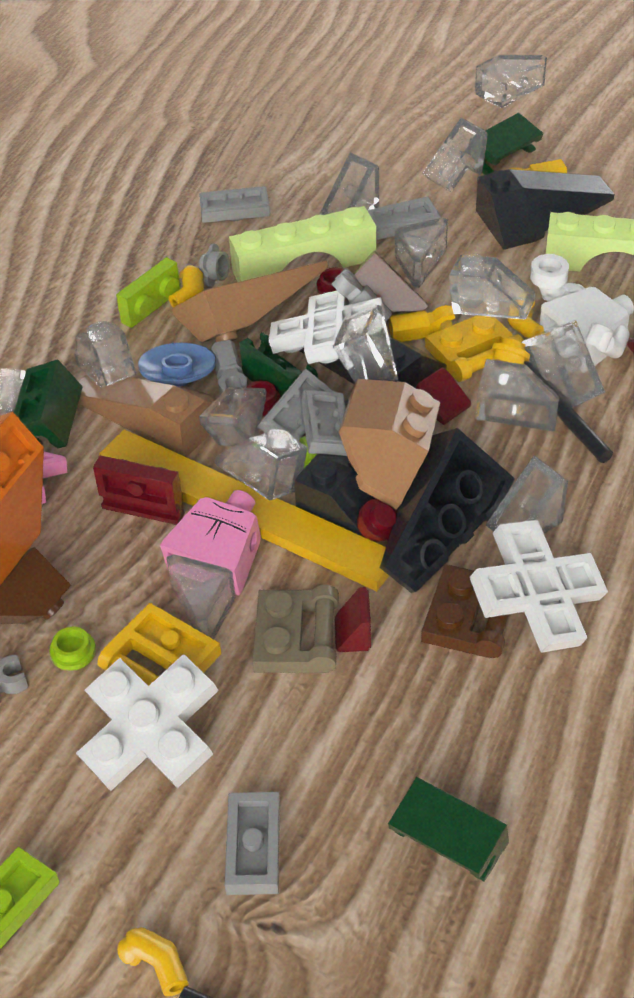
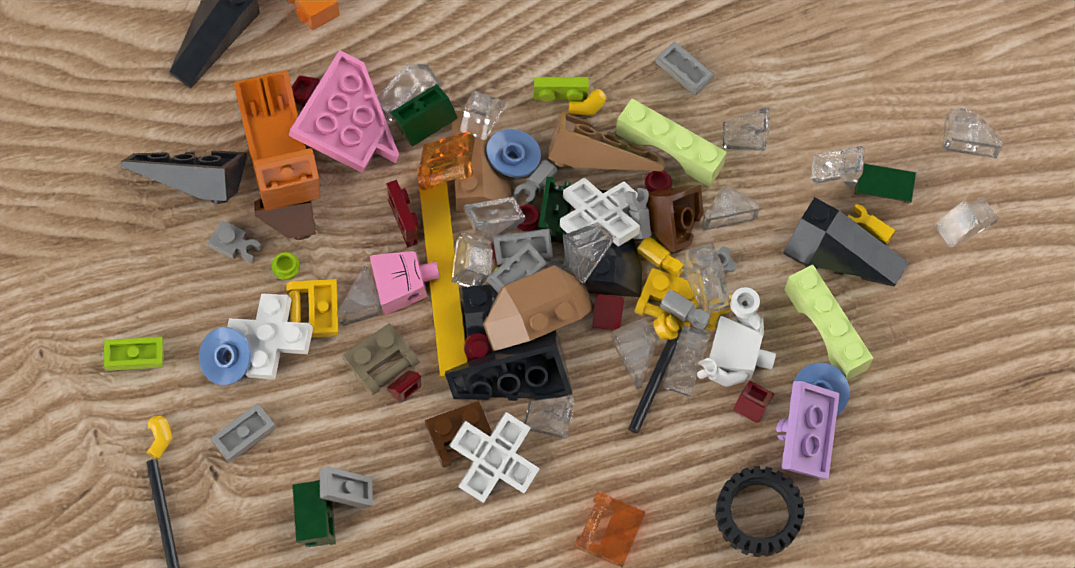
camera: 45 degrees right, 20 degrees up
light grey plate [199,244,230,287] -> none
light grey plate [367,197,441,240] -> none
none -> medium blue dish [199,327,251,385]
none -> light grey plate [320,466,373,509]
none -> clear orange plate [417,131,475,191]
none -> light grey bar [660,289,710,331]
none -> clear slope [935,197,999,248]

